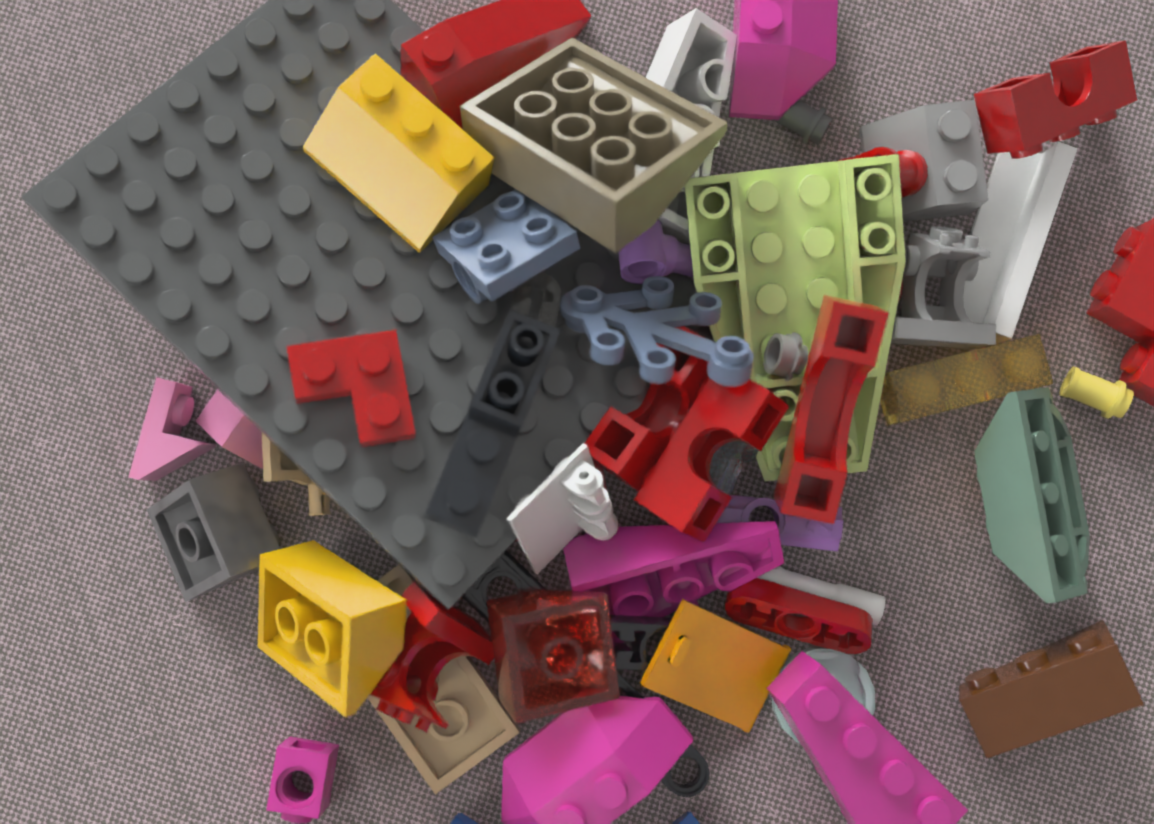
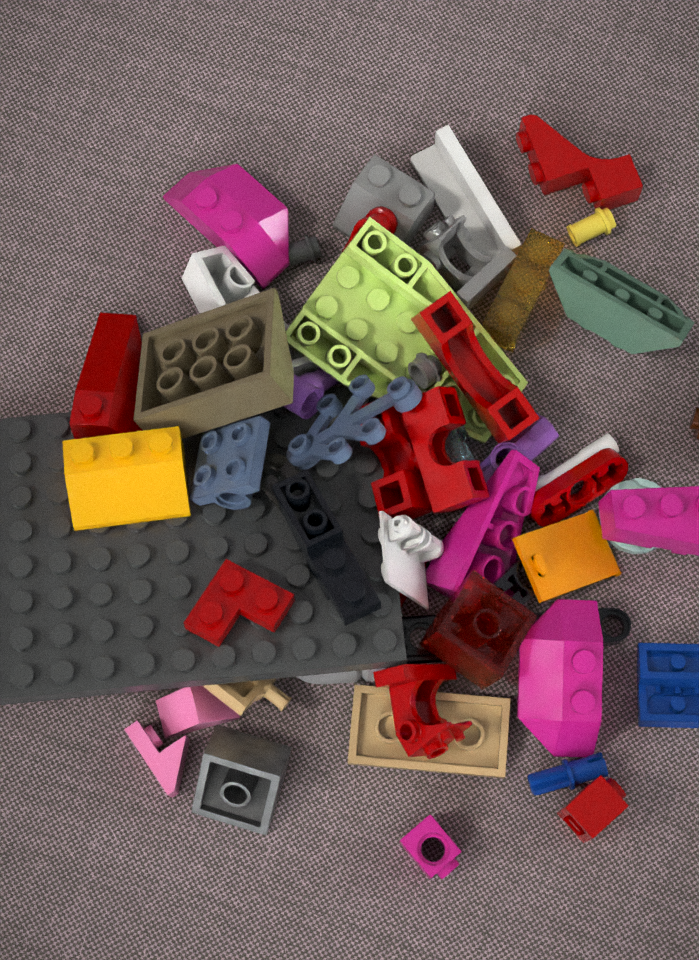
camera: 50 degrees left, 10 degrees down
yellow slope [258,540,407,717] -> none
red arch [974,40,1137,159] -> none

